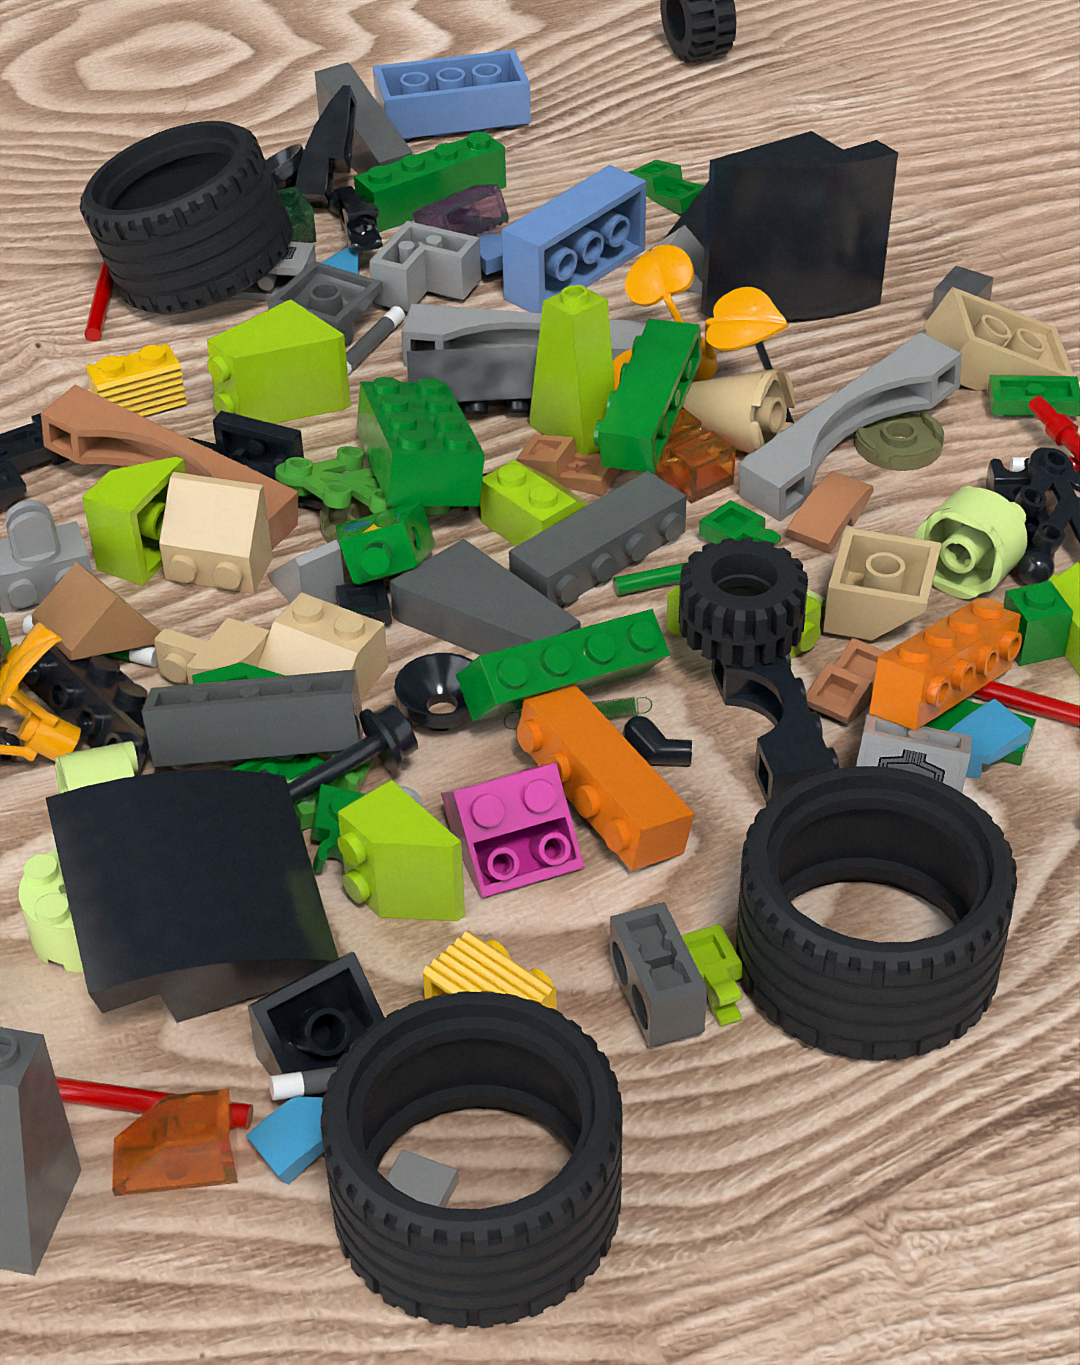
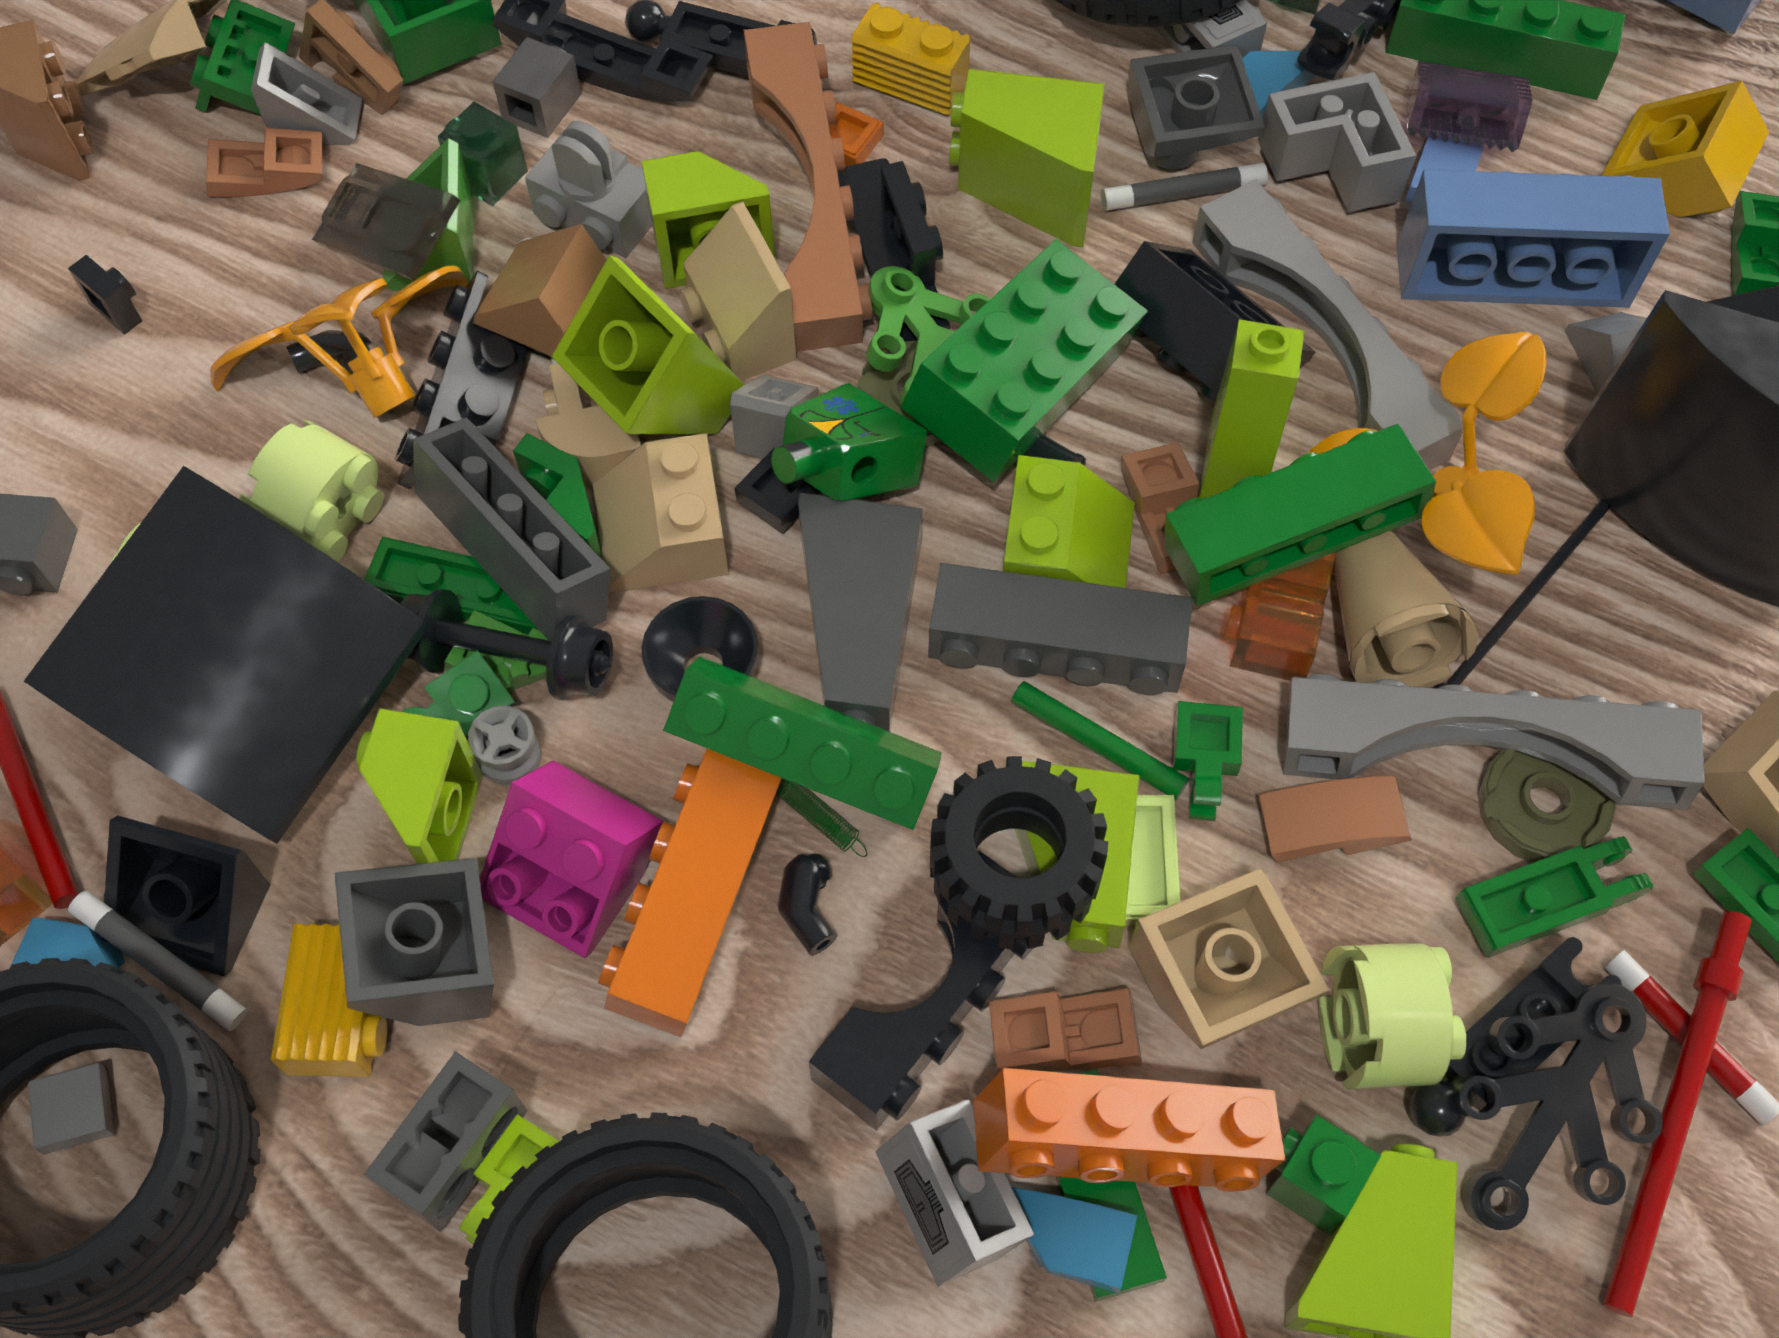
camera: 50 degrees right, 20 degrees up
none -> dark grey slope [335,858,494,1026]
none -> lime slope [552,256,744,434]
none -> green hinge [1455,836,1654,958]
none -> yellow slope [1601,80,1769,217]

